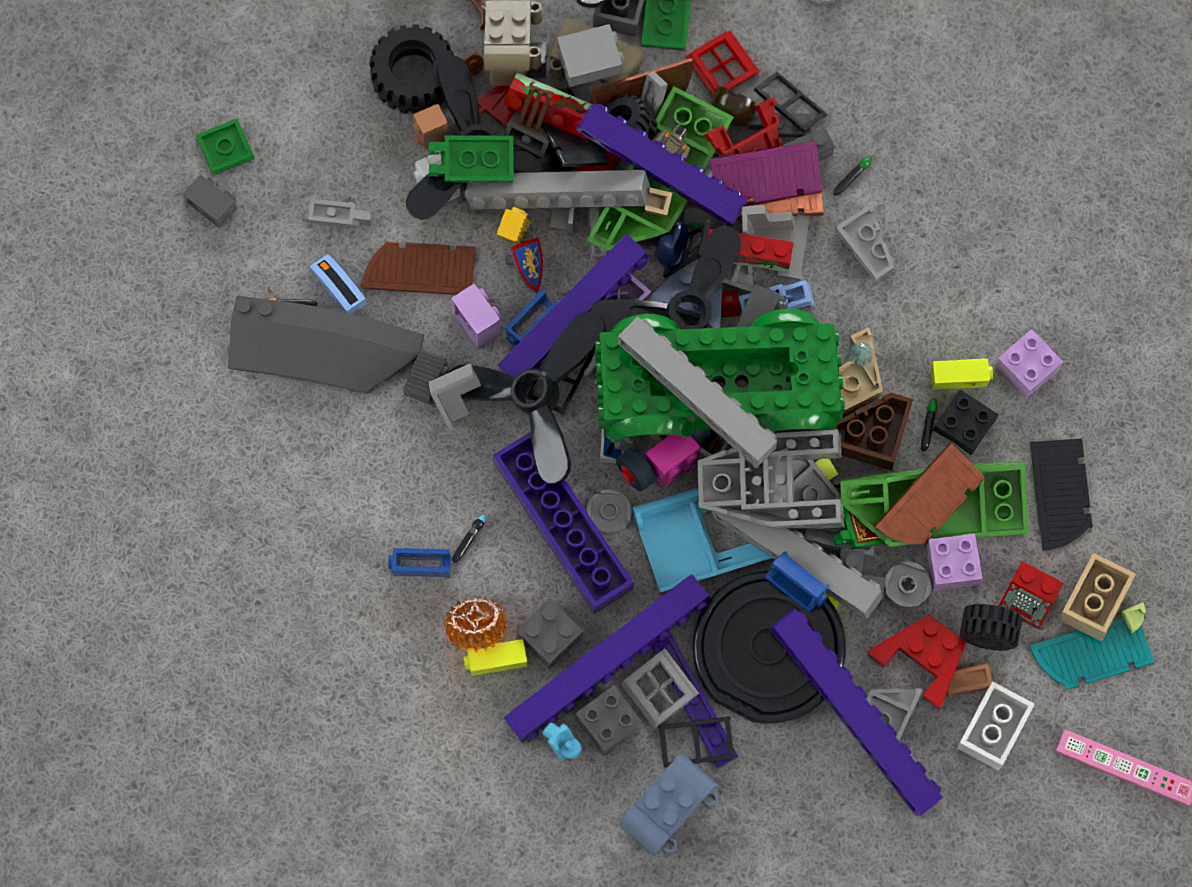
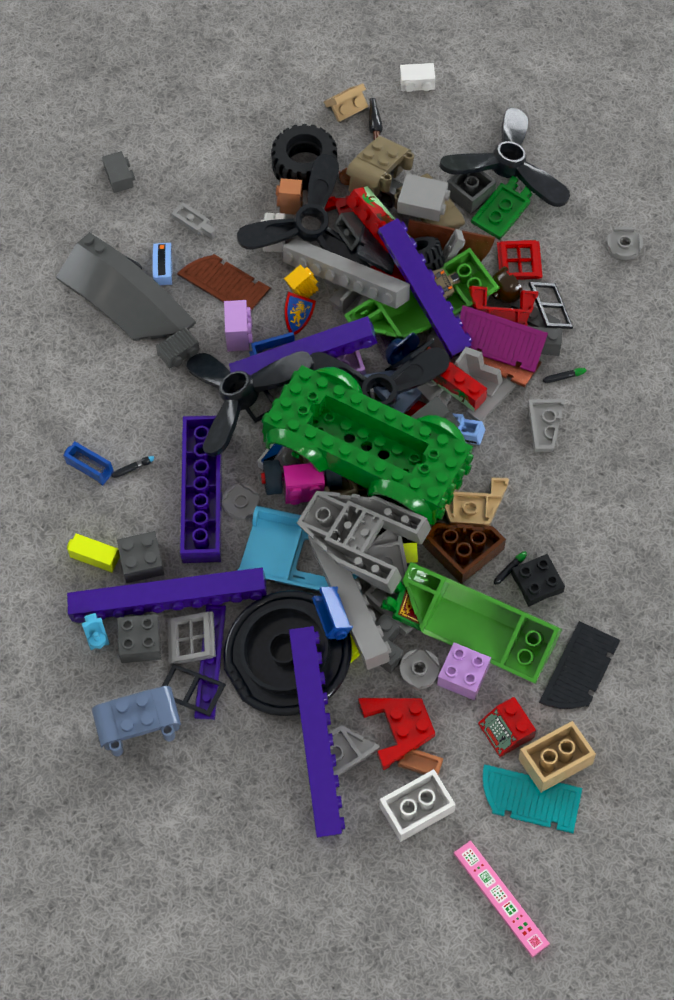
camera: 35 degrees right, 10 degrees down
green tile [196,119,255,176] -> none
green tile [429,136,514,182] -> none
light grey panel [429,363,481,430] -> none
clear orange gear [444,596,508,653] -> none
reddish brown tile [517,85,553,132] -> none
light grey brick [618,316,777,468] -> none
tan window [644,188,672,217] -> none
clear light blue tile [850,342,873,366] -> none
copper piece [874,443,985,546] -> none
neon yellow brick [931,358,993,390] -> none
black tyre [959,604,1023,651] -> none
lavender brick [995,329,1063,399] -> none
yellowish green tile [1121,602,1146,634] -> none

